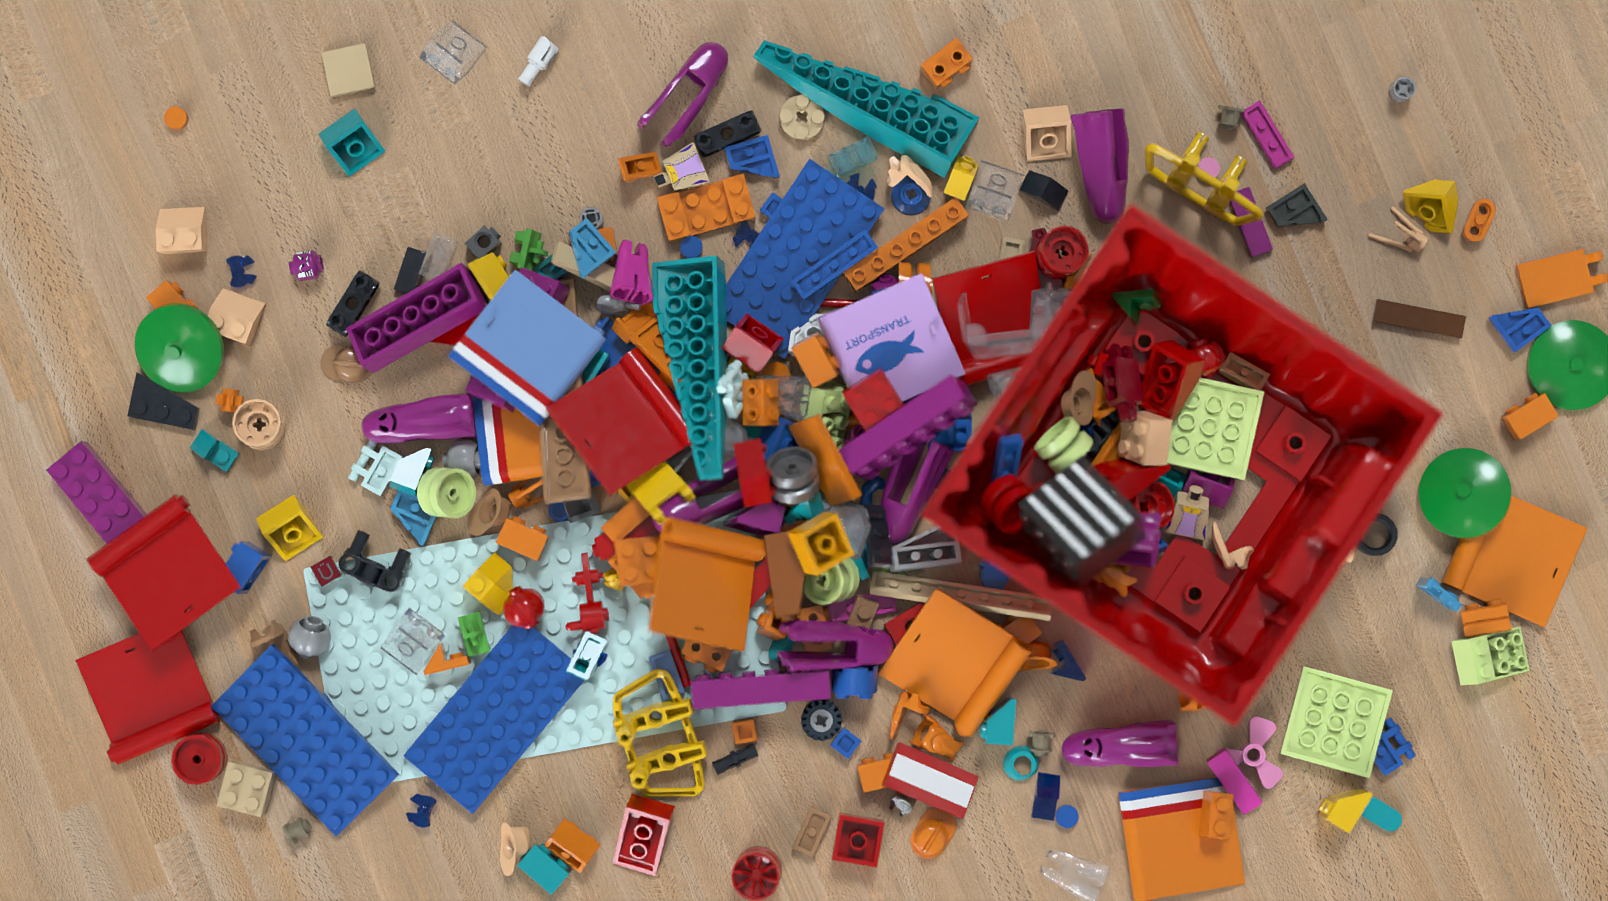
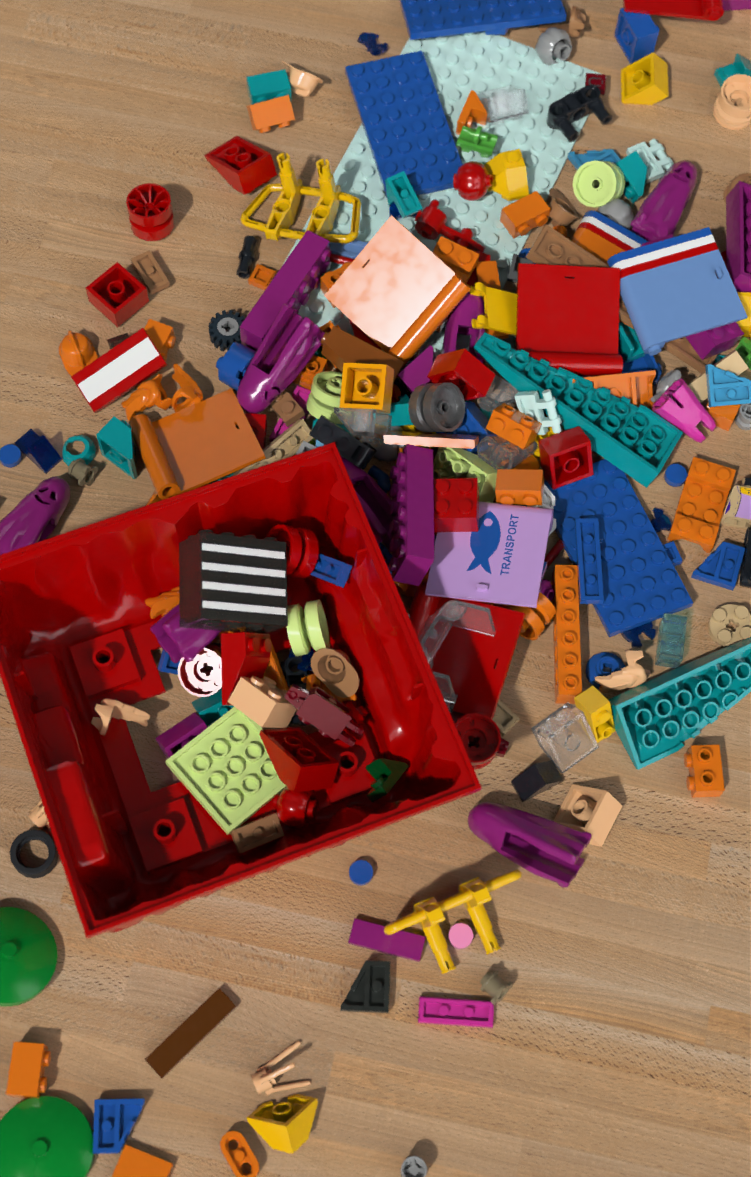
camera: 125 degrees right, 20 degrees down
blue plate [830,727,862,759] -> none
tan torso [1163,485,1209,540] -> none

